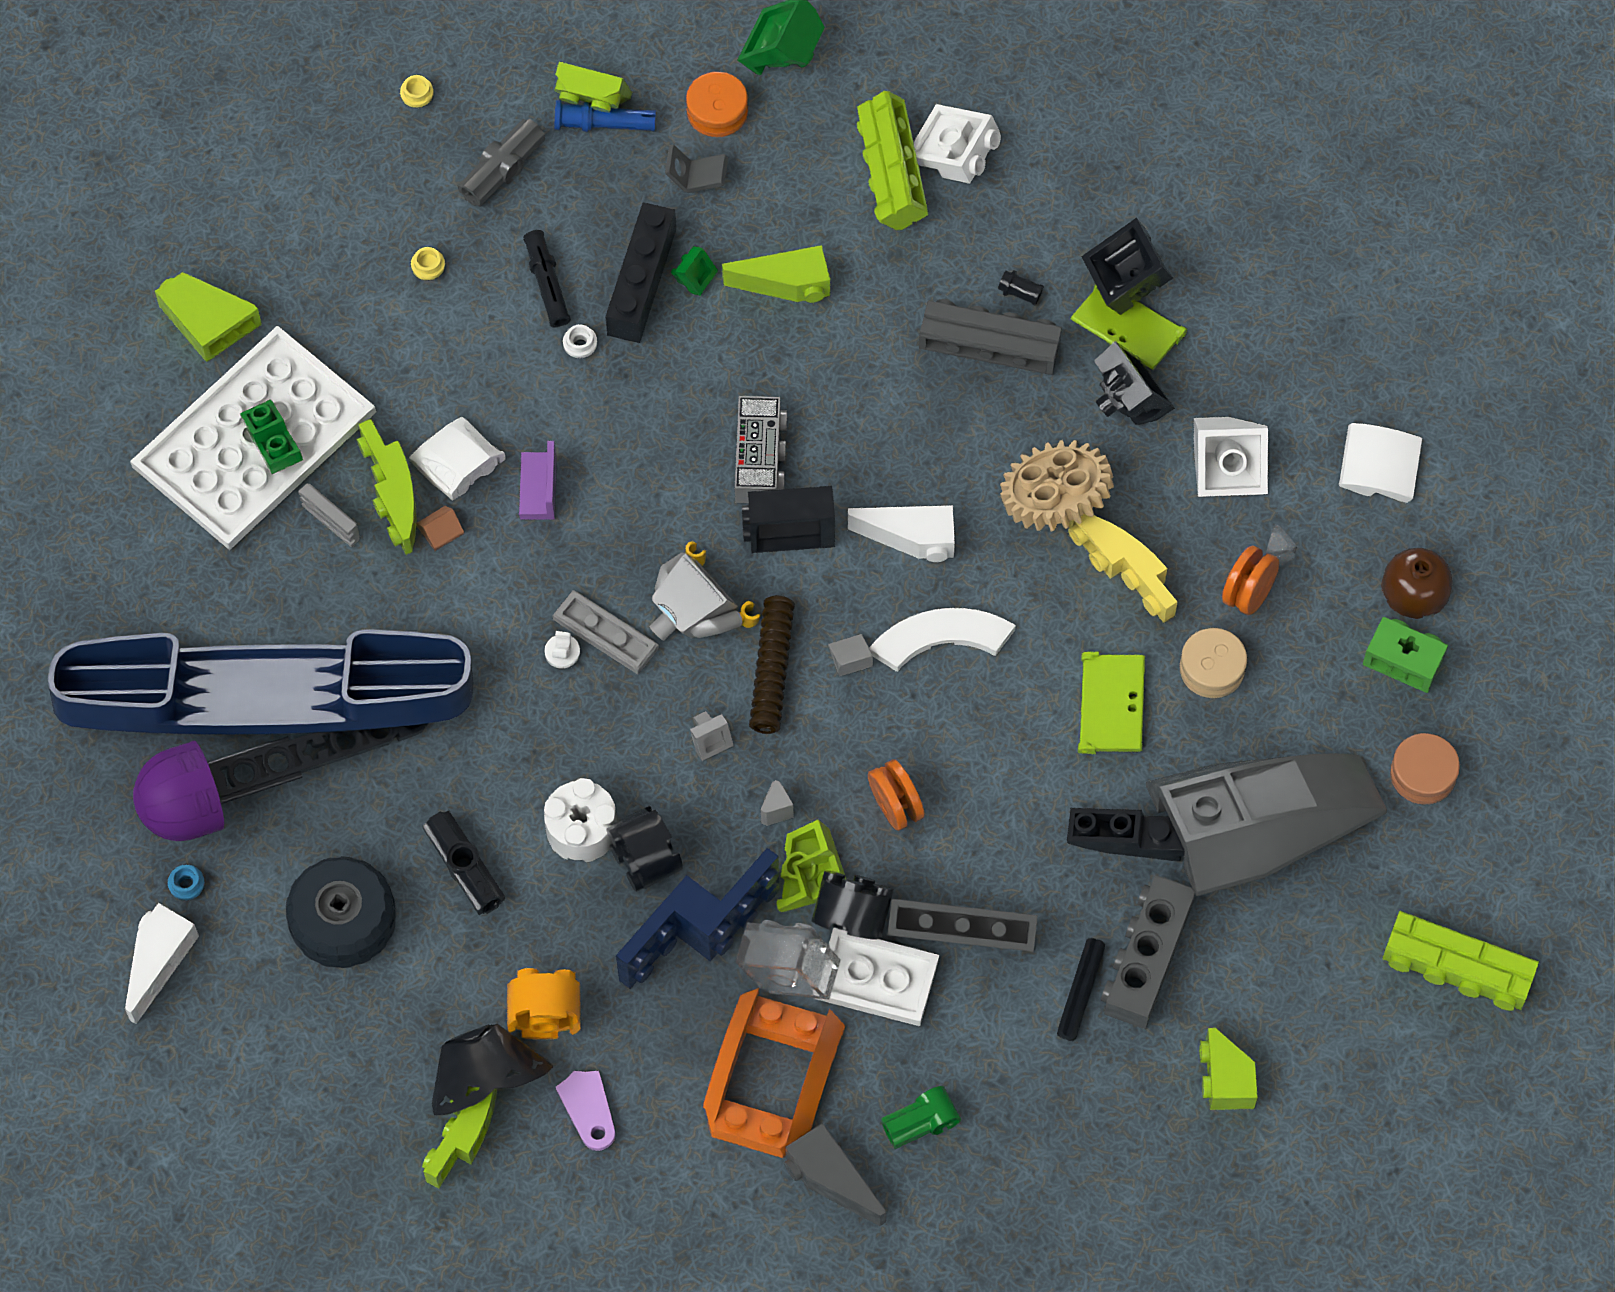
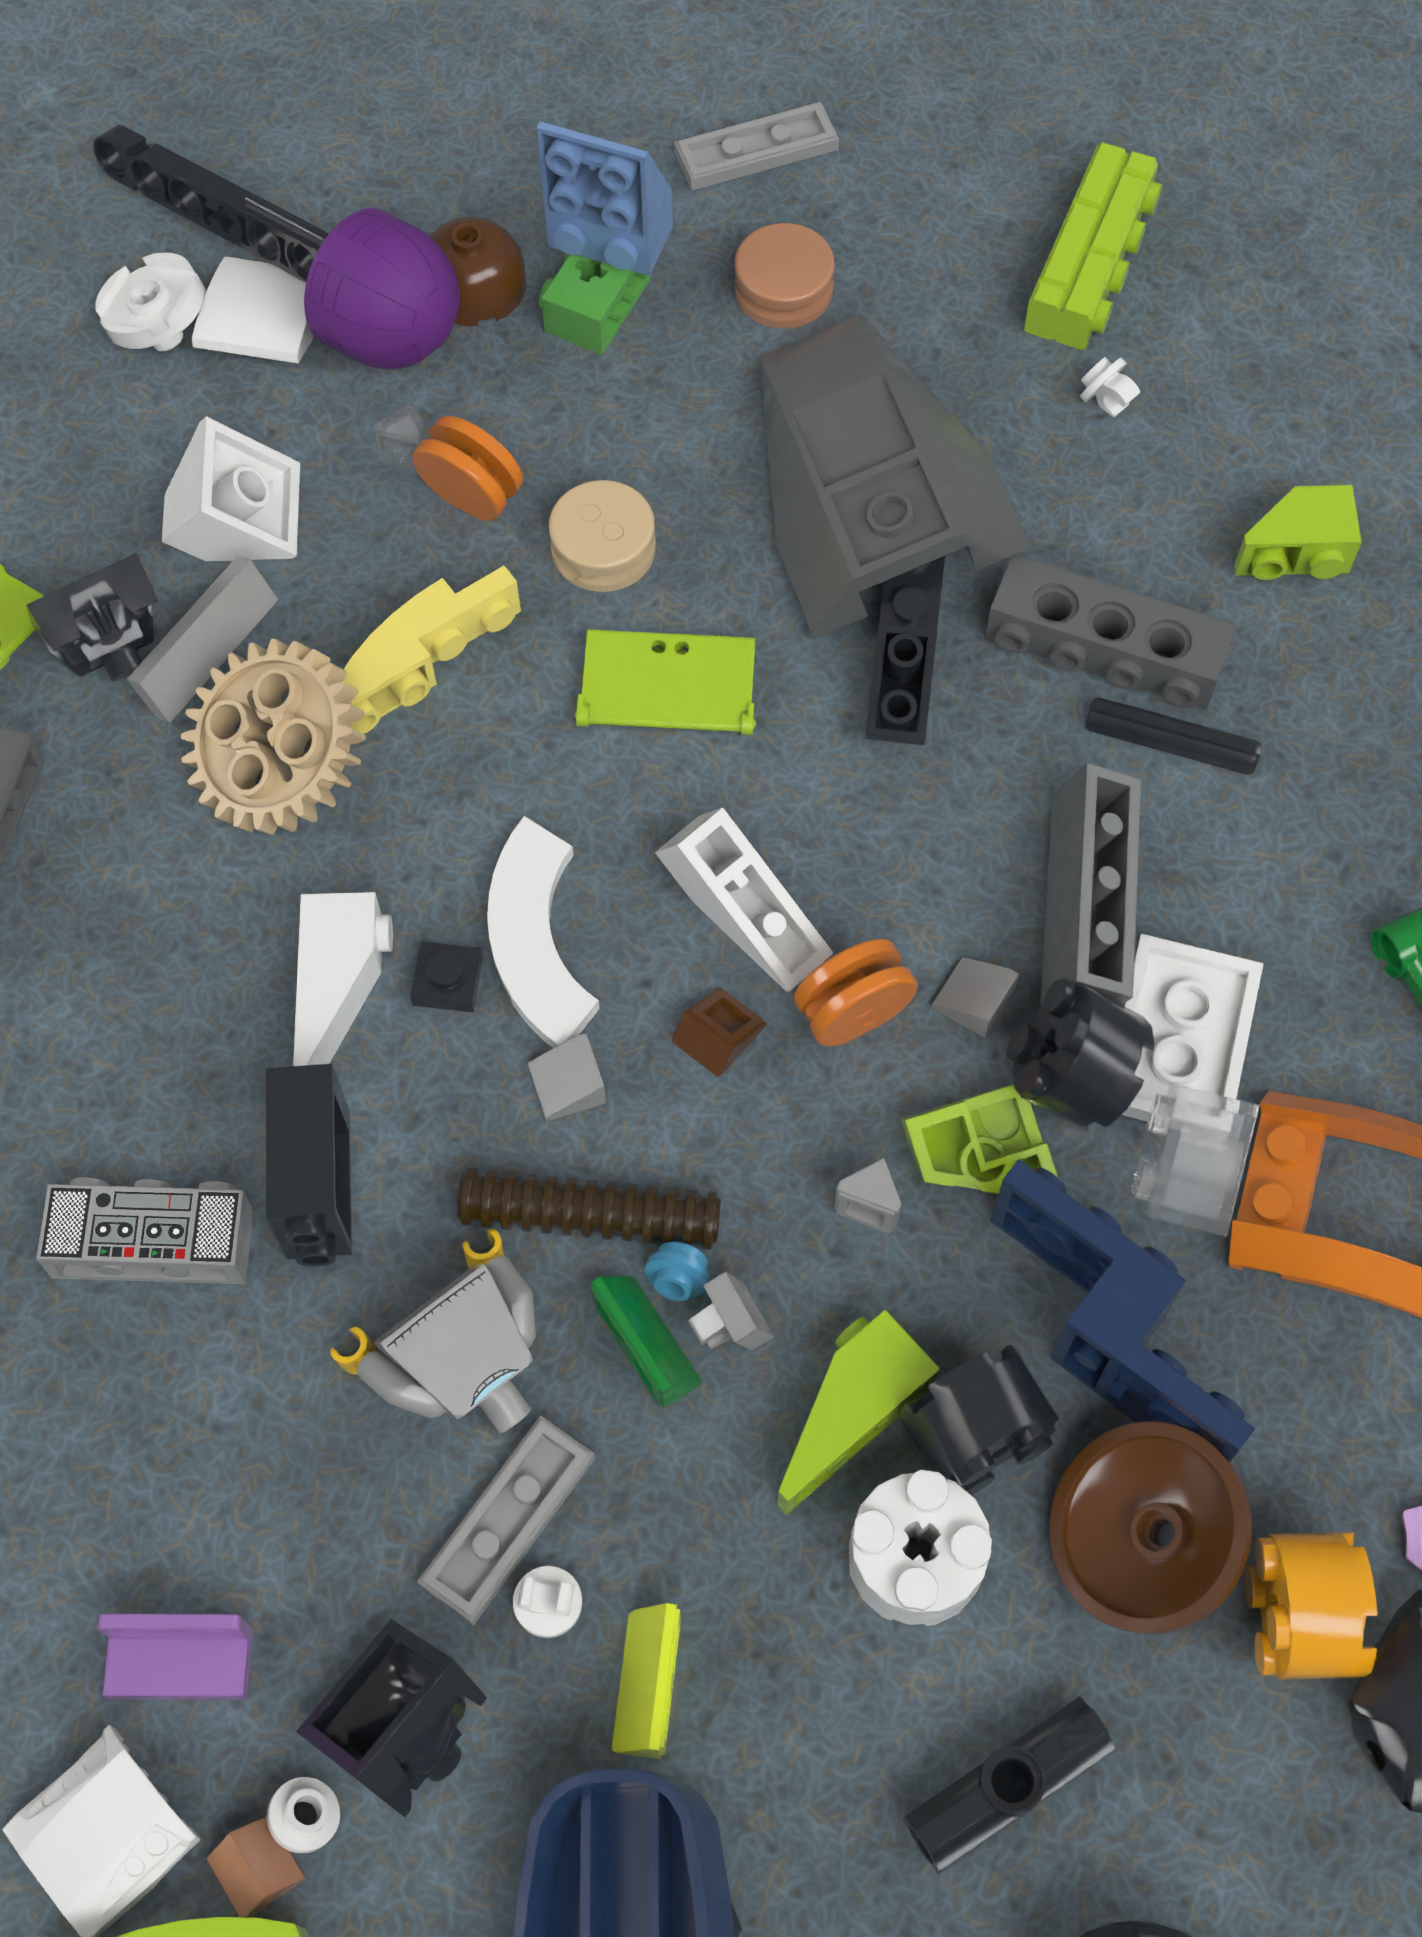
camera: 90 degrees left, 0 degrees up
none -> piece [93,125,460,369]
none -> white plate [96,253,207,351]
none -> light grey tile [127,556,278,723]
none -> white plate [267,1777,340,1853]
none -> black brick [296,1619,487,1818]
none -> black plate [410,941,483,1012]
none -> medium blue slope [537,121,673,276]
none -> green slope [591,1276,702,1408]
none -> neon yellow slope [612,1603,681,1759]
none -> dark azure plate [644,1242,710,1301]
none -> white slope [655,807,833,992]
none -> reddish brown slope [672,987,767,1077]
none -> light grey tile [674,102,839,191]
none -> lime slope [777,1310,940,1515]
none -> light grey slope [931,957,1019,1038]
none -> reddish brown dish [1049,1421,1252,1635]
none -> white plate [1080,357,1140,417]

